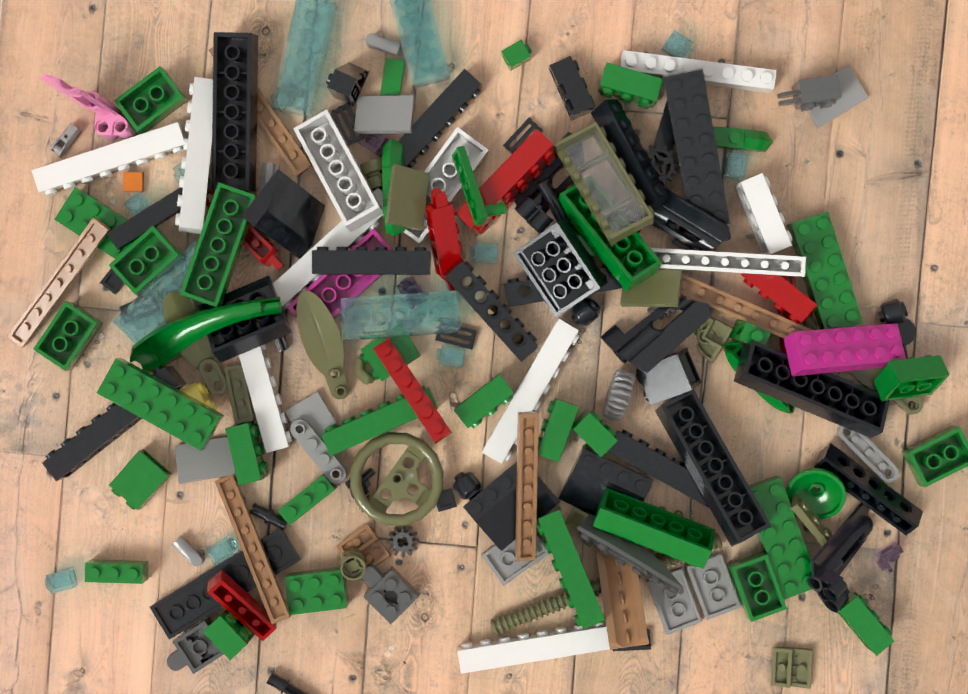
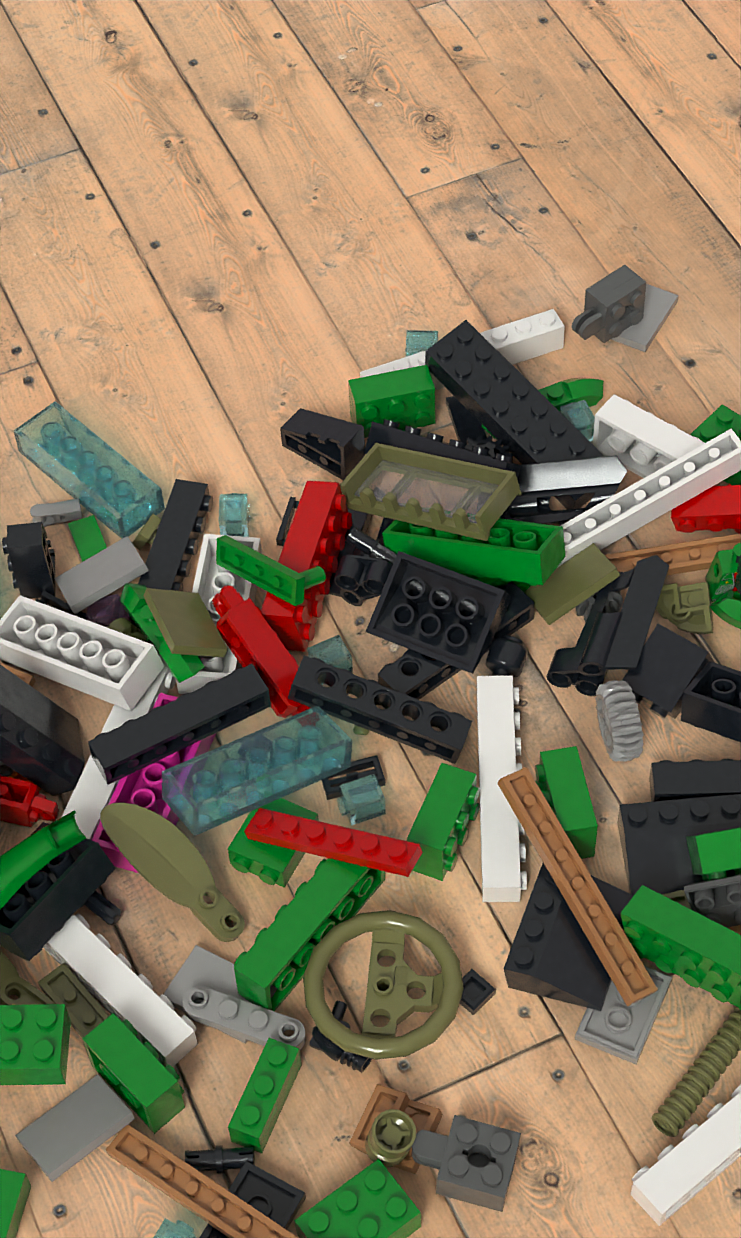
camera: 25 degrees left, 35 degrees down
olive arm [355,359,375,385] -> none
dark grey gear [387,526,420,558] -> none
black head [453,472,481,501] -> none
green brick [501,39,532,71] -> none
green brick [572,410,618,457] -> none
none -> olive plate [132,514,161,550]
none -> clear light blue brick [218,493,250,537]

